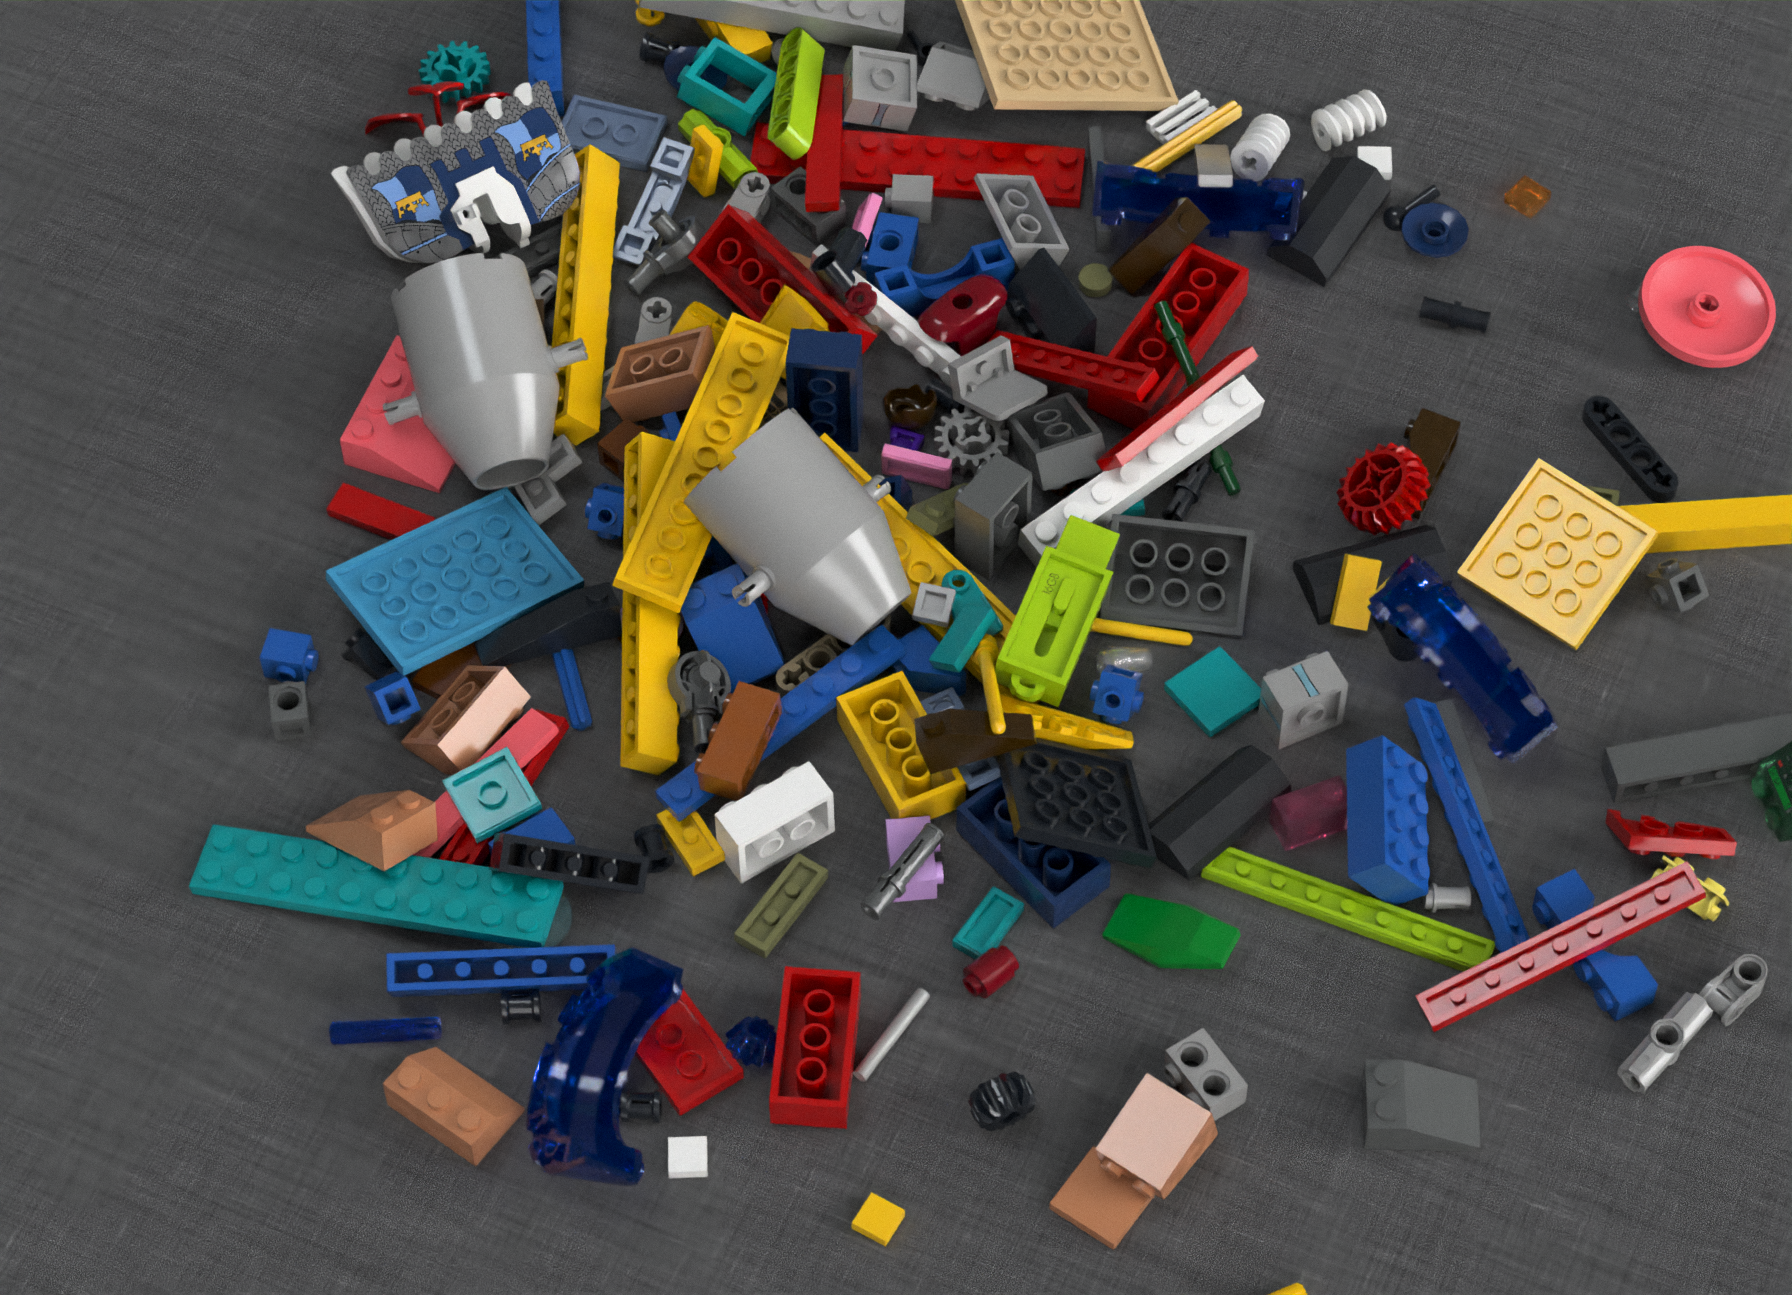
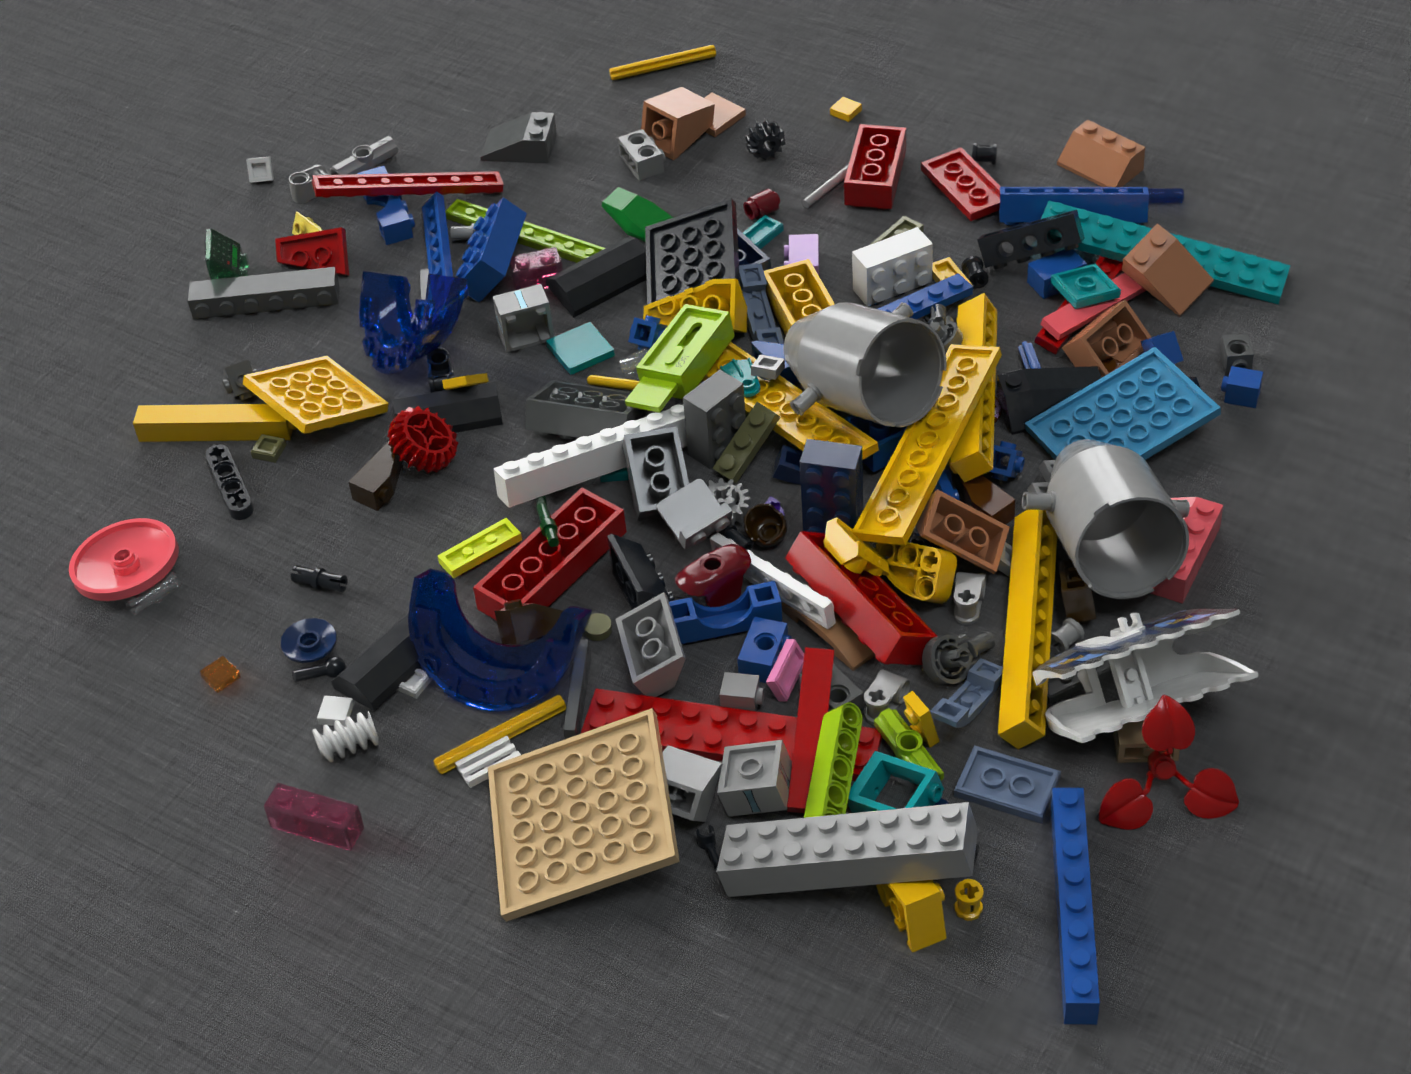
camera: 170 degrees left, 10 degrees down
red tile [326,483,436,540] -> none
teal gear [419,41,491,103] -> none
clear blue windscreen [526,947,684,1187] -> none
white tile [668,1136,708,1178] -> none
dark orange brick [694,681,782,801] -> none
clear blue piece [725,1016,777,1068] -> none
black piece [811,227,868,296] -> none
dark red plate [845,282,878,316] -> none
dark grey pin [860,823,945,920] -> none
bright pink tile [881,443,952,490] -> none
dark brown slope [914,709,1036,774] -> none
teal tile [928,604,997,673] -> none
yellow piece [971,634,1006,734] -> none
red plate [987,330,1160,403] -> none
tile [1096,346,1258,472] -> none
light grey tile [1194,144,1233,187] -> none
white piece [1230,114,1290,182] -> none
none -> clear pink brick [264,783,364,851]
none -> neon yellow plate [437,518,522,579]

